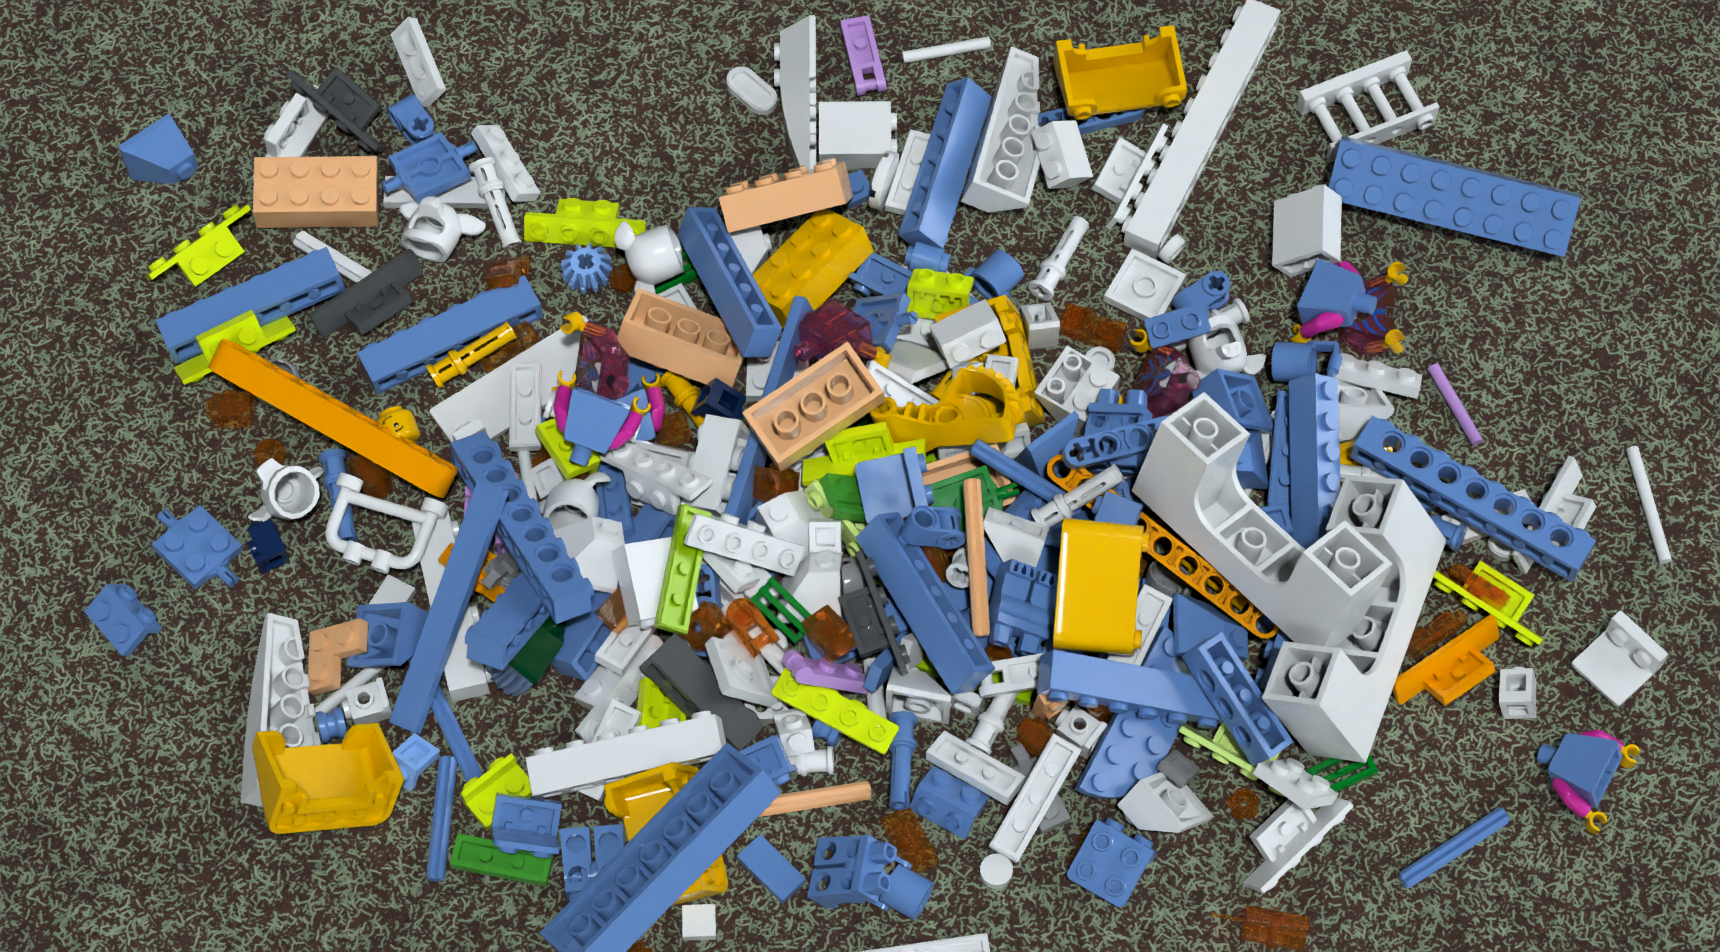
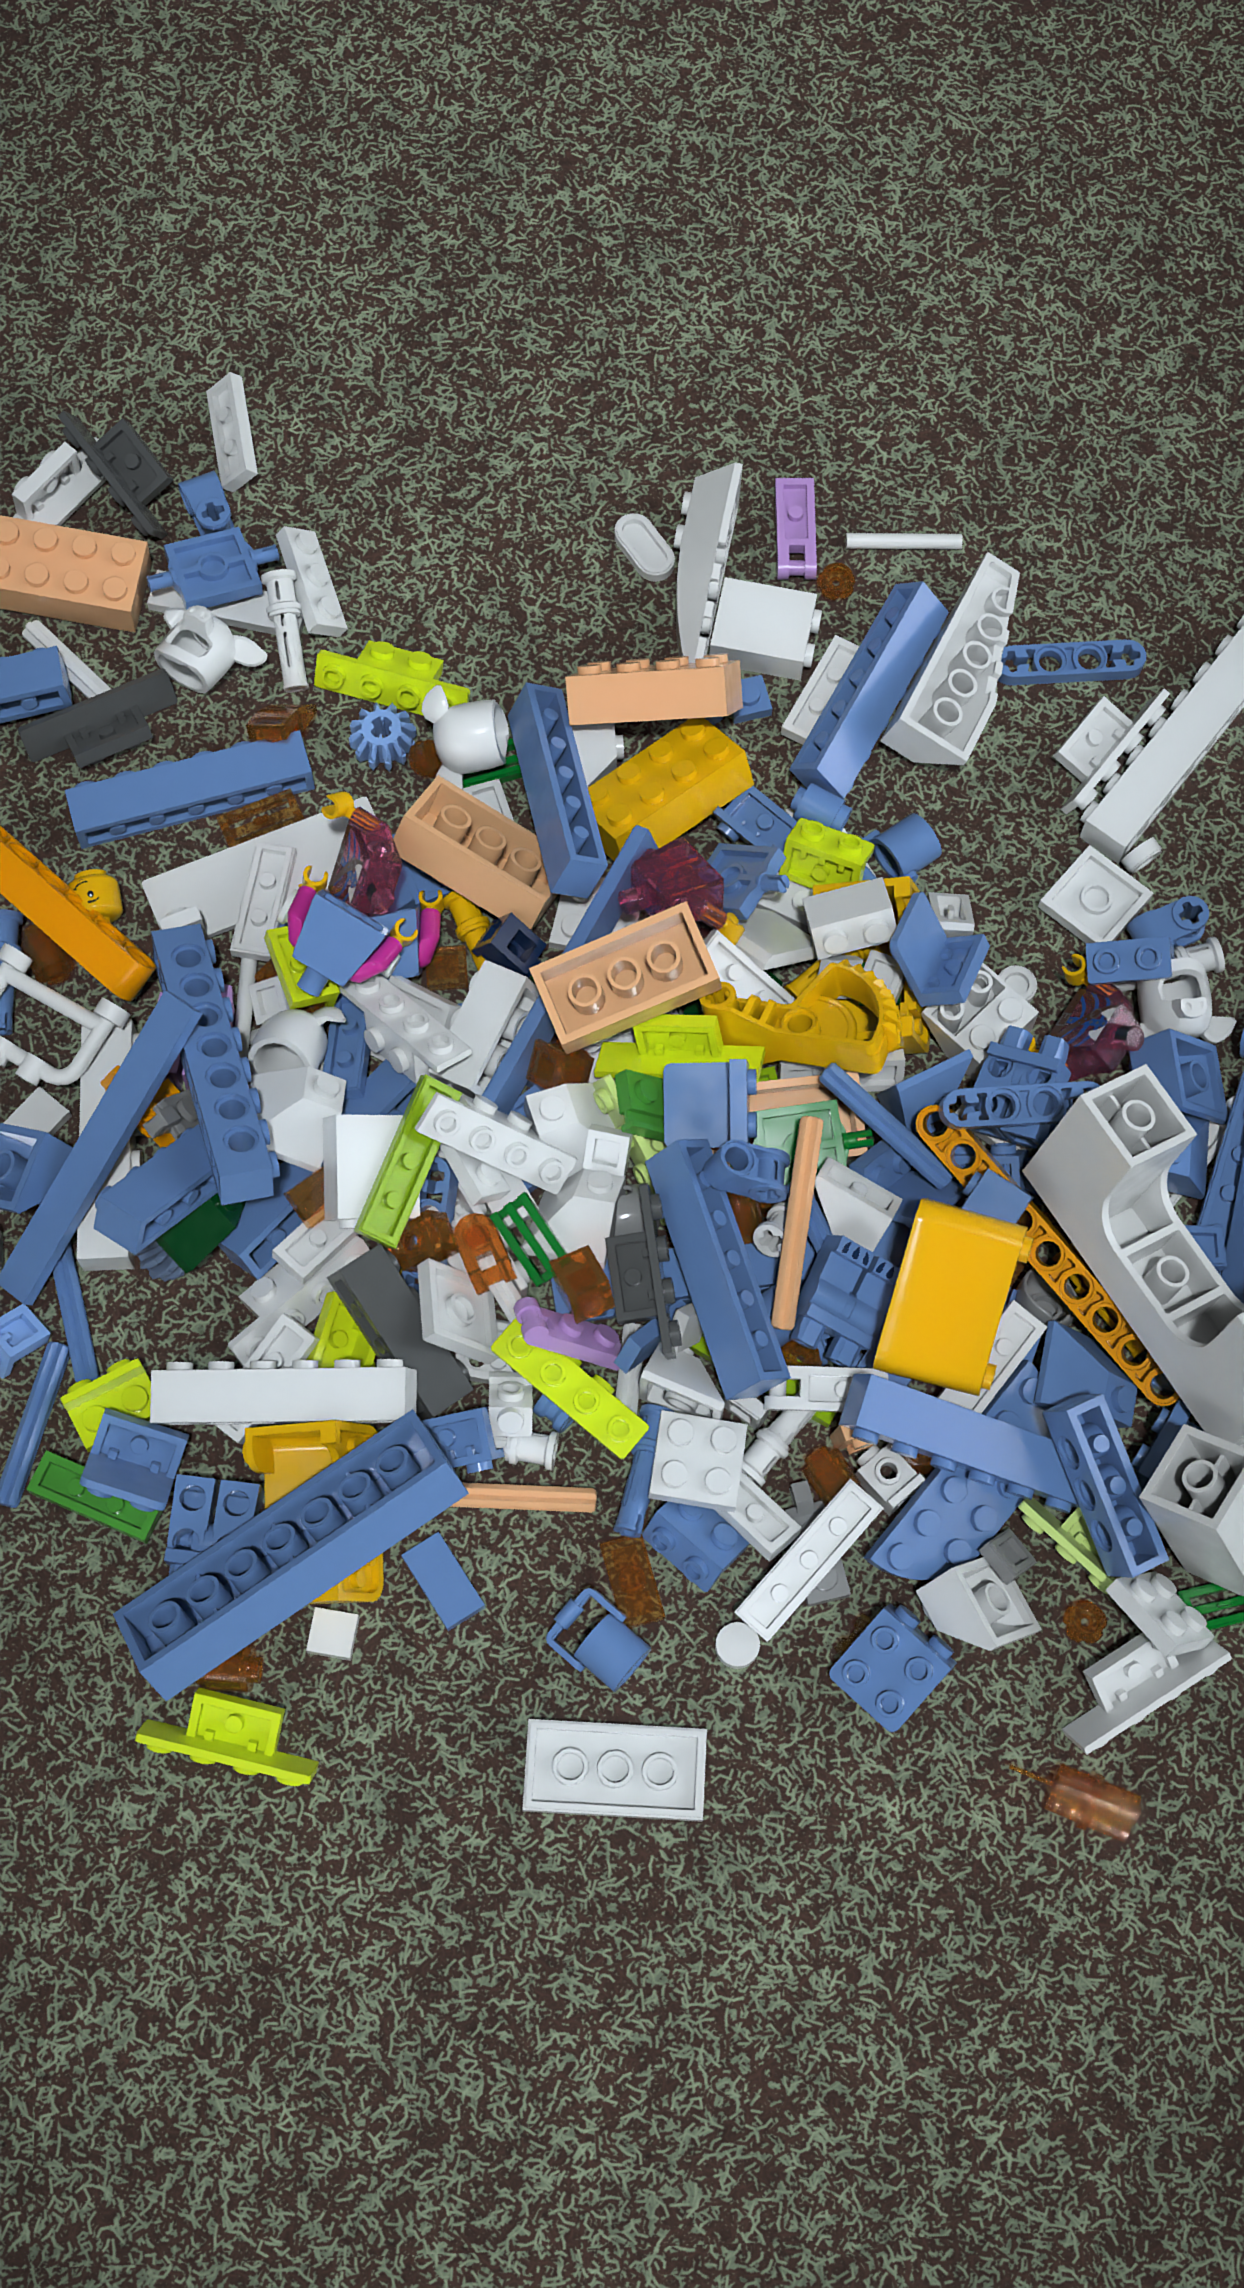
camera: 10 degrees right, 5 degrees up
yellow pin [425,321,517,389] -> none
medium blue hips [807,834,897,909] -> none
white tile [868,150,899,211] -> none
white pin [1028,216,1090,301] -> none
white brick [1031,120,1093,189] -> none
white pin [1031,463,1125,532] -> none
yellow windscreen [1053,25,1187,120] -> none
clear orange slope [1059,303,1128,354] -> none
none -> white plate [648,1410,748,1513]
none -> clear orange plate [817,563,855,600]
none -> medium blue bracket [890,892,990,1007]

